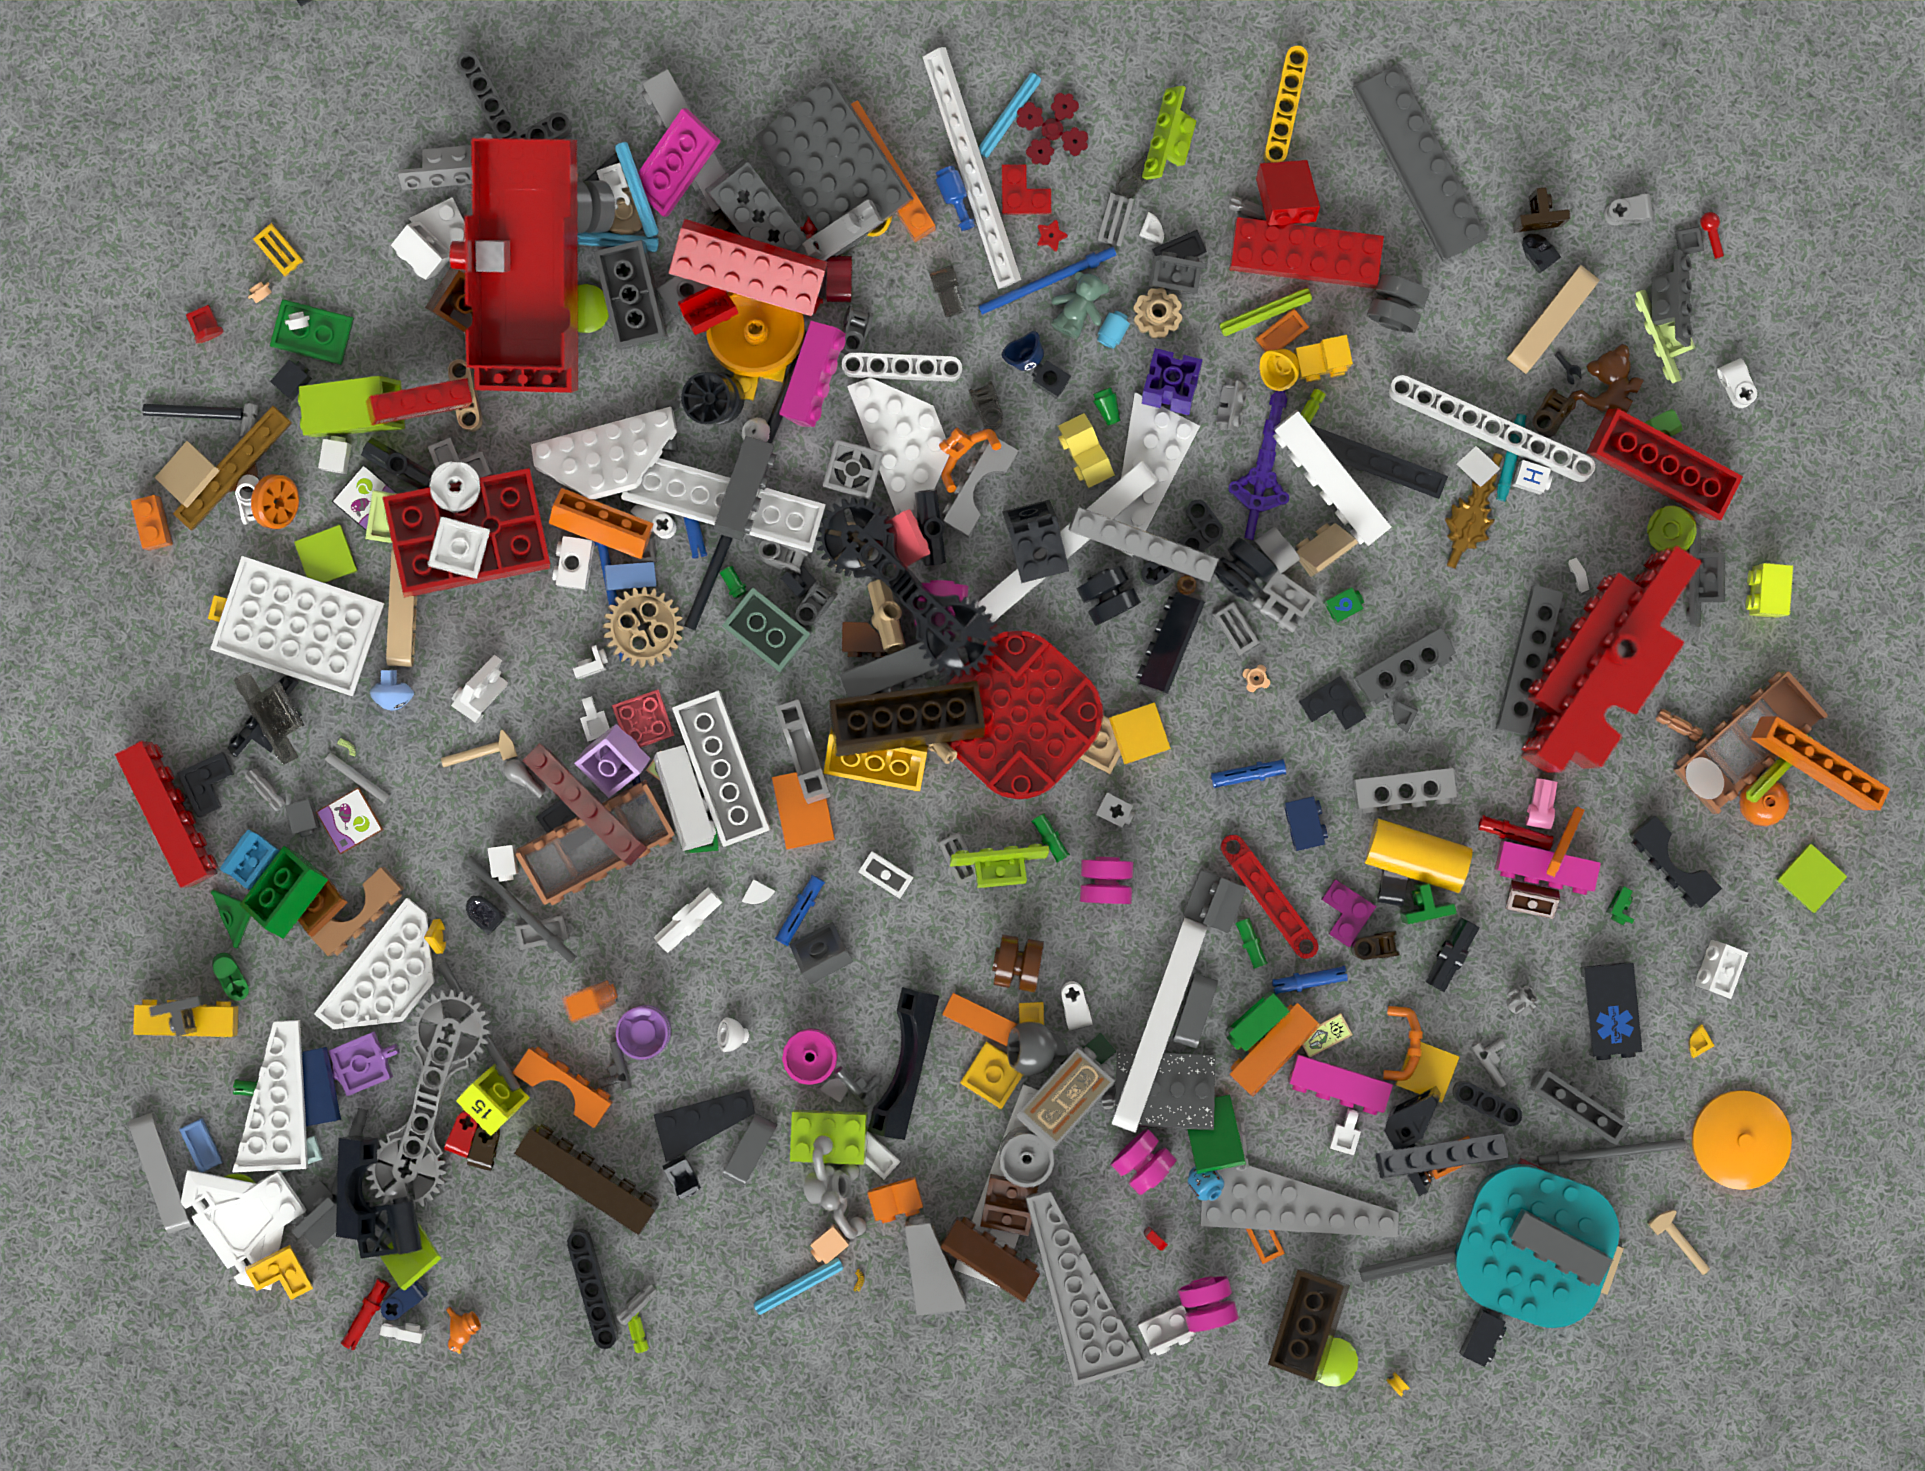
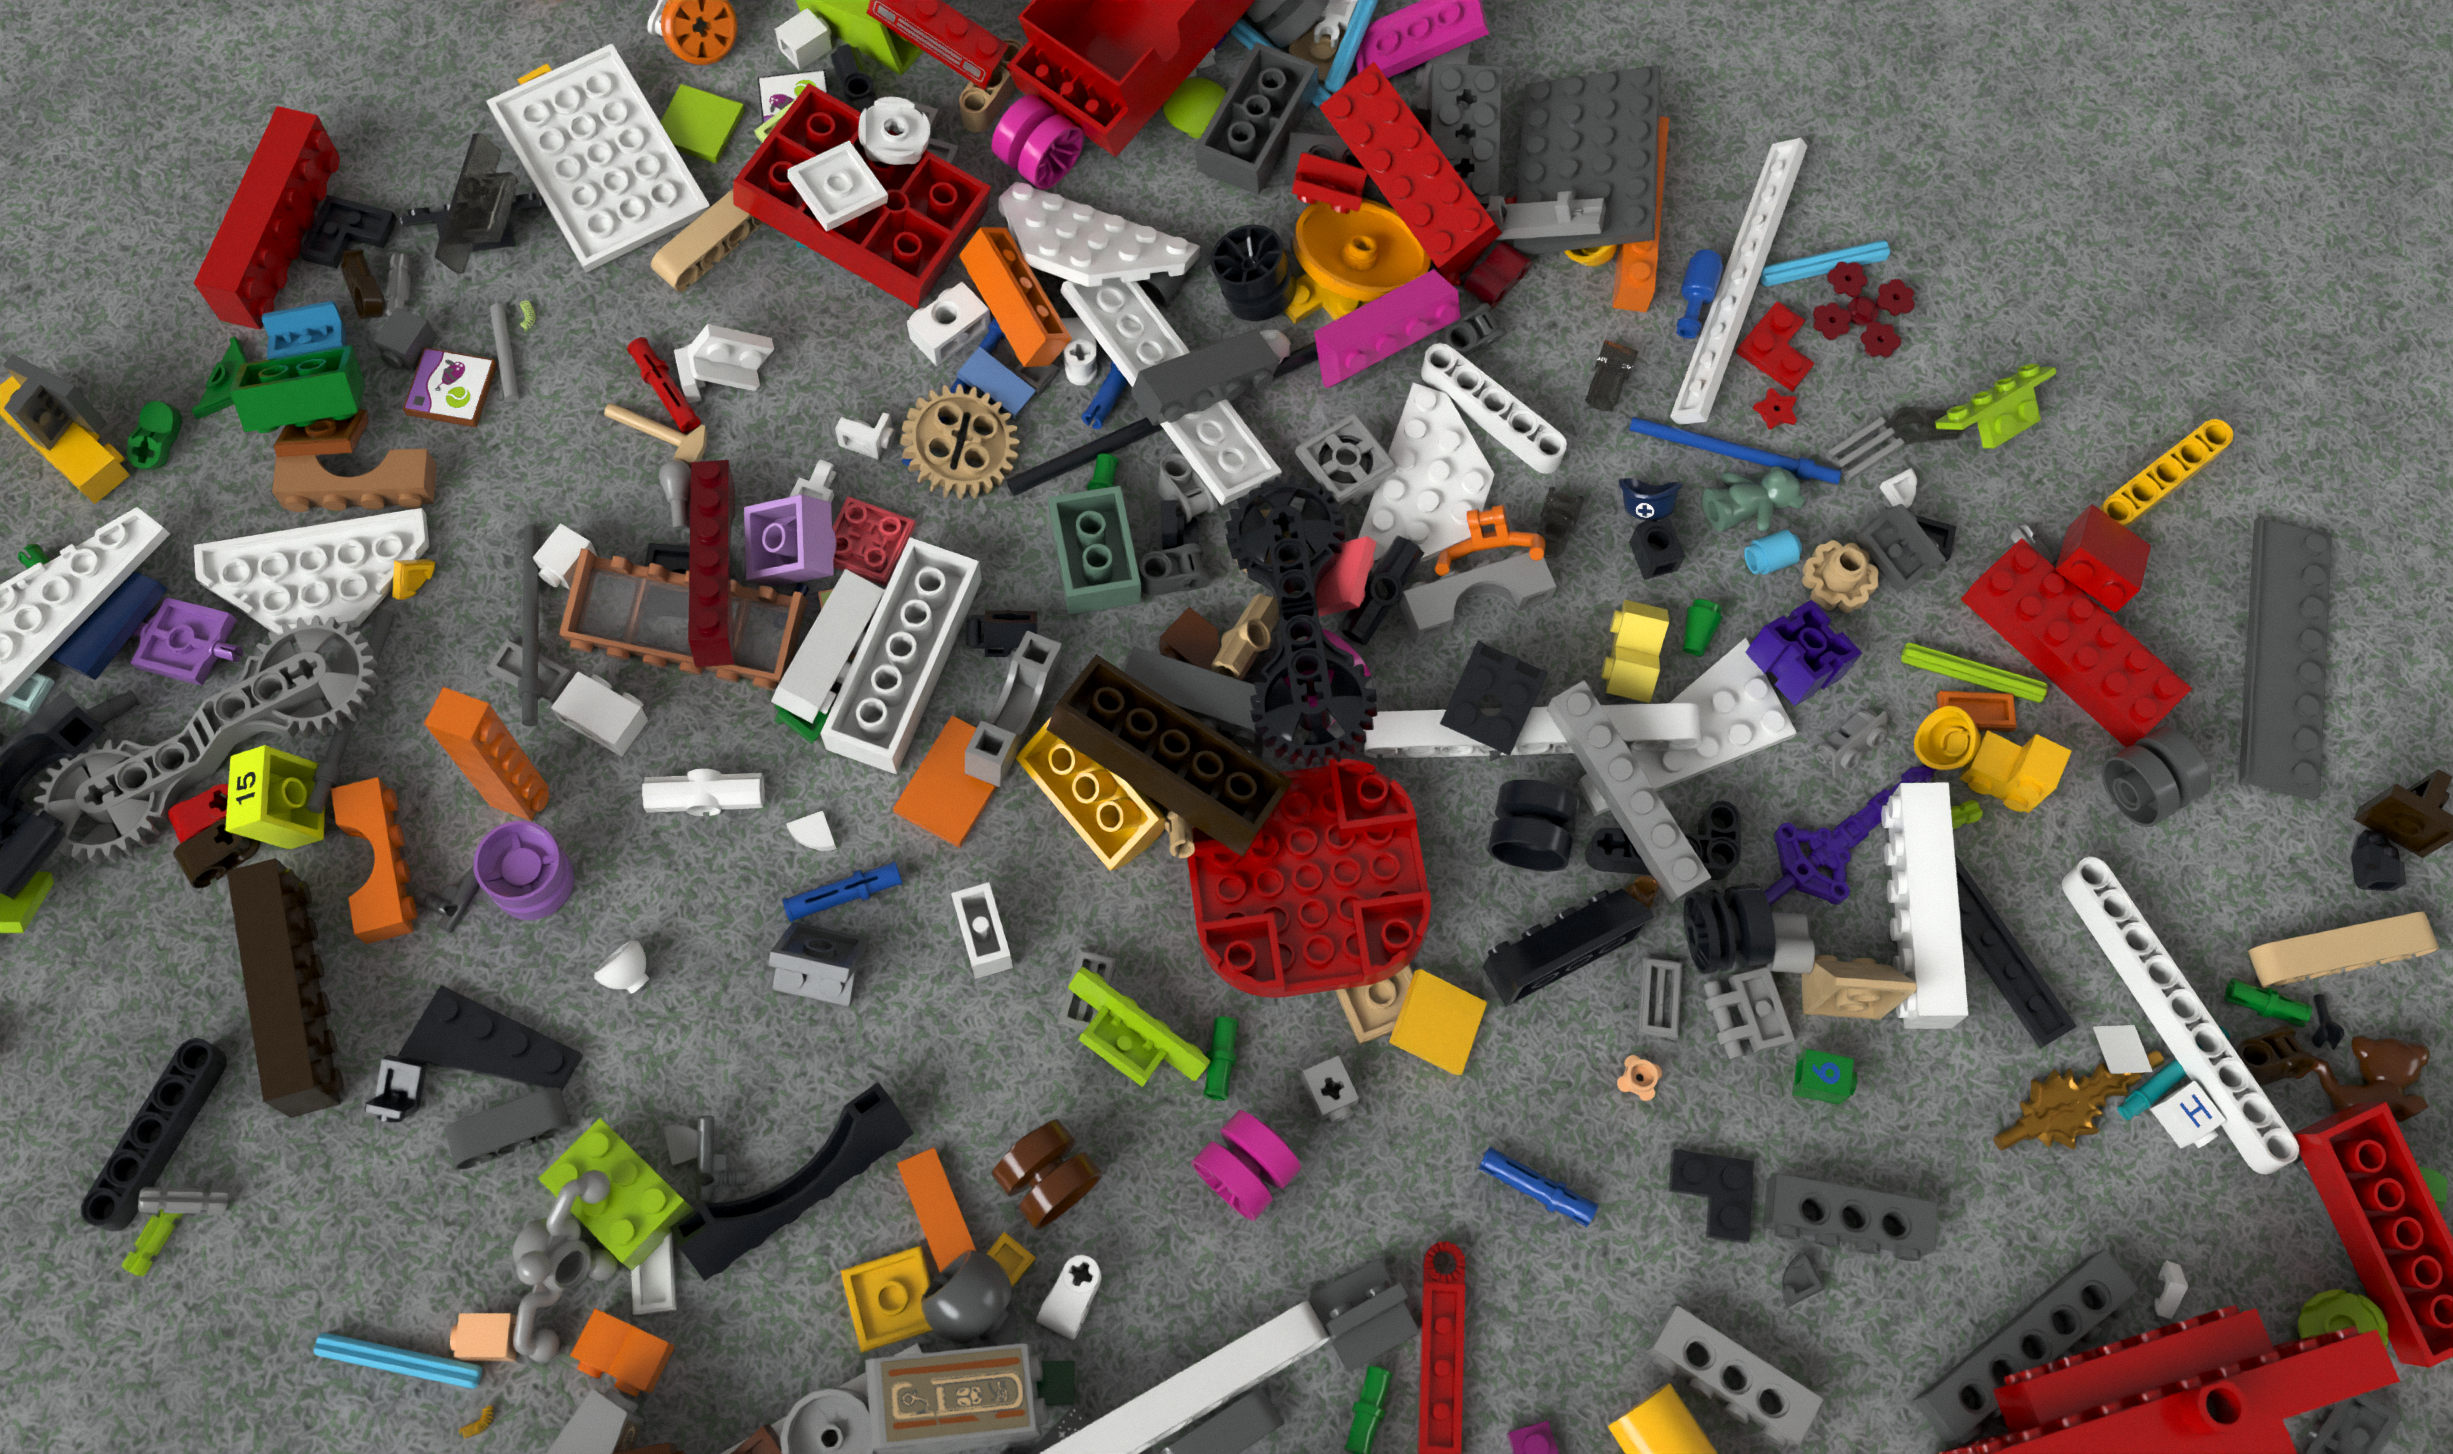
camera: 35 degrees right, 20 degrees down
light blue piece [370,670,414,711] -> none
rock [466,896,507,935] -> none
dark pink wheel [782,1028,838,1085] -> none
dark blue brick [1283,796,1328,851] -> none
none -> dark brown piece [341,249,385,319]
none -> white brick [551,671,648,757]
none -> red pin [627,337,701,434]
none -> black piece [966,610,1038,657]
none -> dark pink wheel [991,94,1084,190]
none -> green pin [2224,978,2312,1028]

